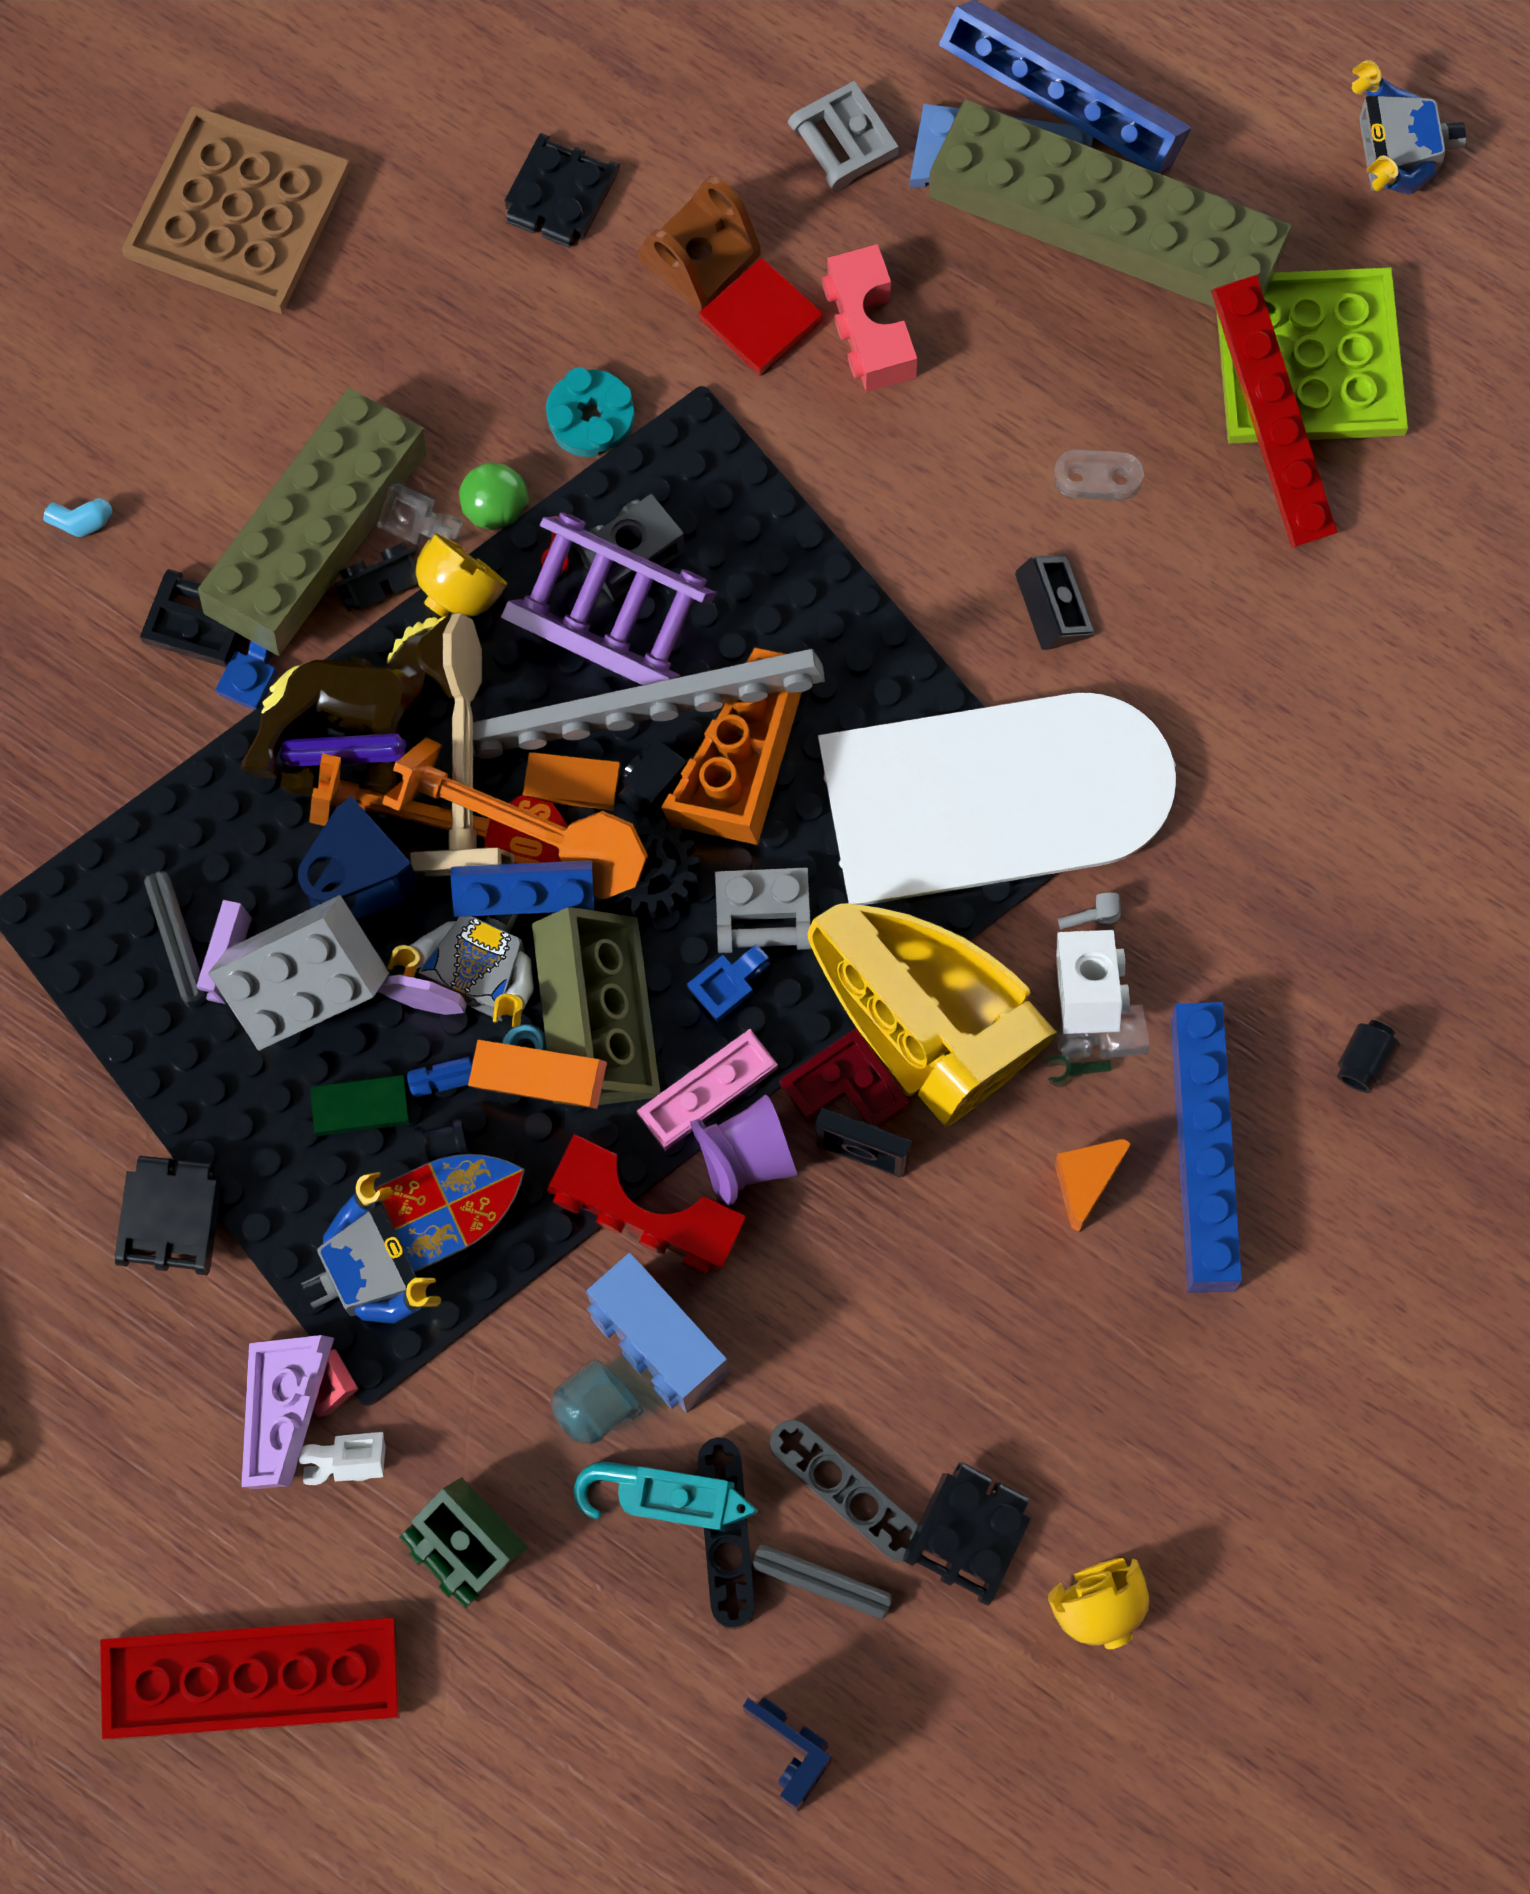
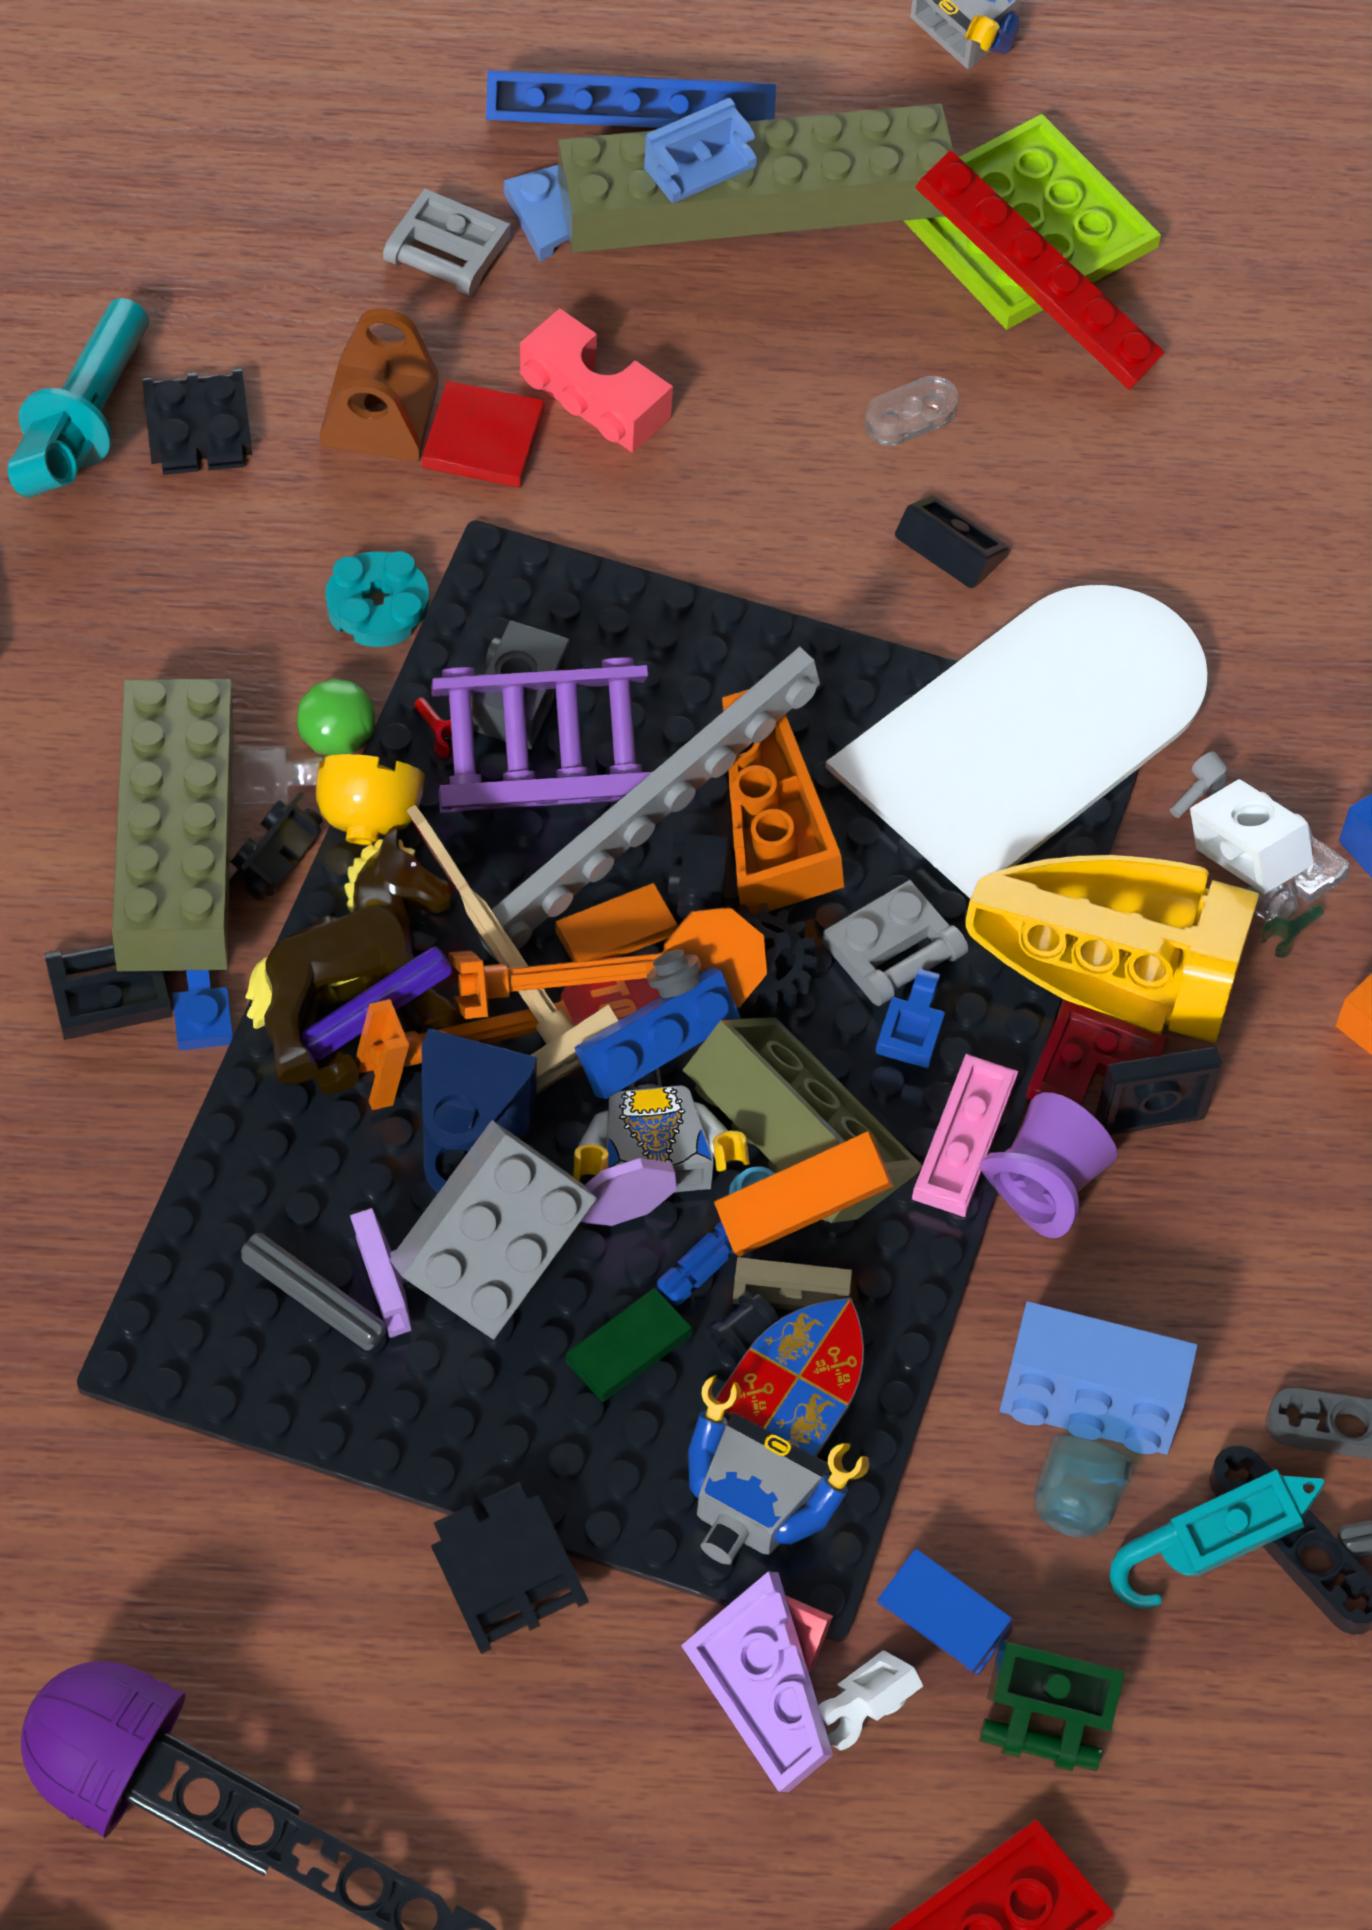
camera: 40 degrees left, 15 degrees down
red arch [547,1134,746,1275] -> none
none -> teal piece [7,298,149,498]
none -> medium blue hinge [644,98,757,204]
none -> dark grey plate [646,950,701,998]
none -> dark tan tile [732,1257,852,1310]
none -> blue hinge [877,1548,1013,1675]

